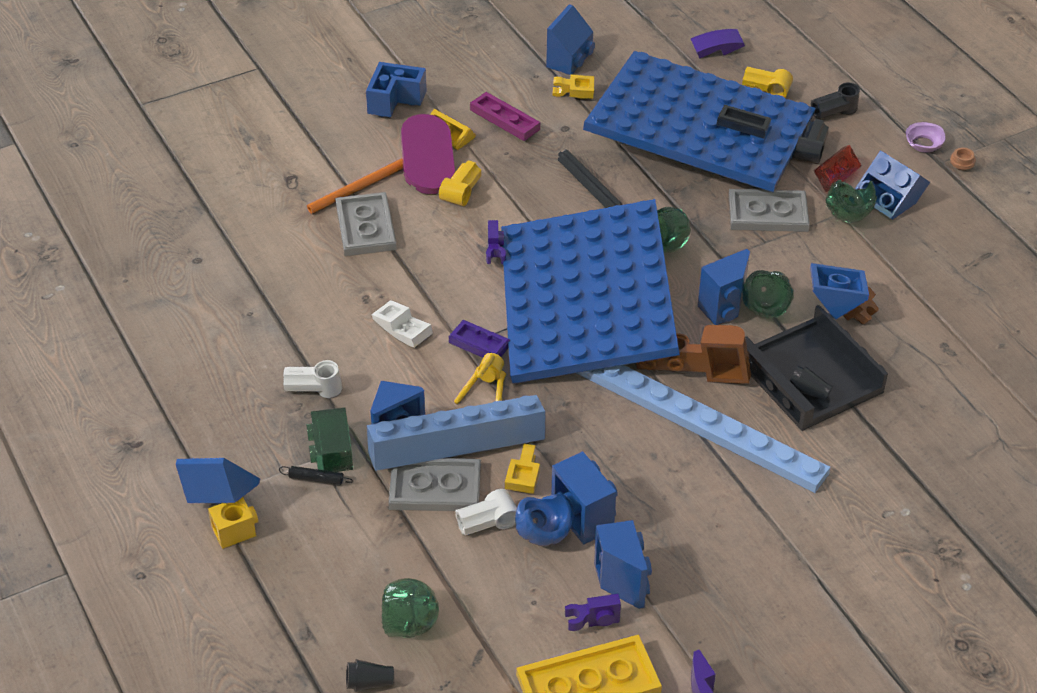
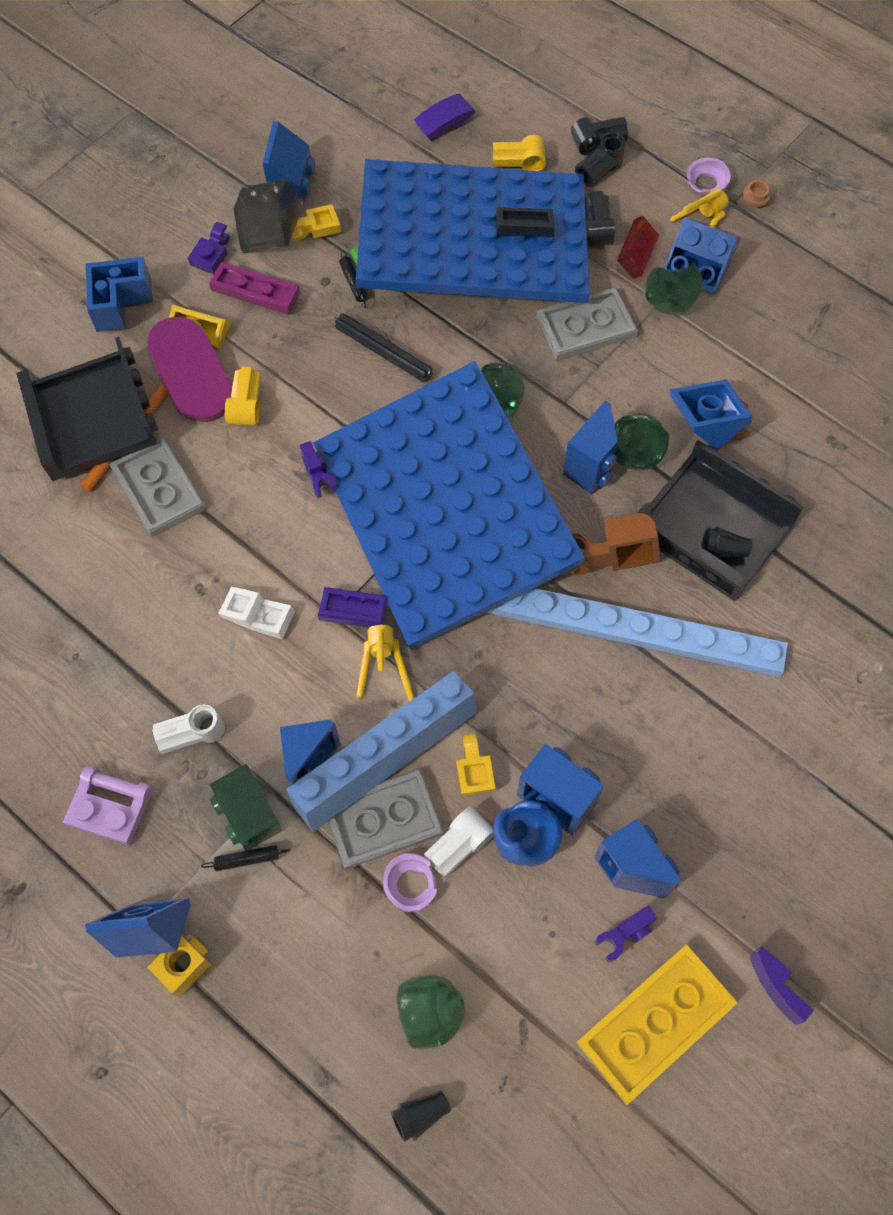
camera: 20 degrees left, 20 degrees up
none -> black panel [16,337,158,481]
none -> lavender plate [62,765,152,846]
none -> dark purple plate [187,222,230,275]
none -> clear smoke slope [233,179,304,253]
none -> black piece [339,250,368,308]
none -> lavender piece [383,853,437,912]
none -> black piece [571,117,628,156]
none -> yellow plant [670,188,729,227]

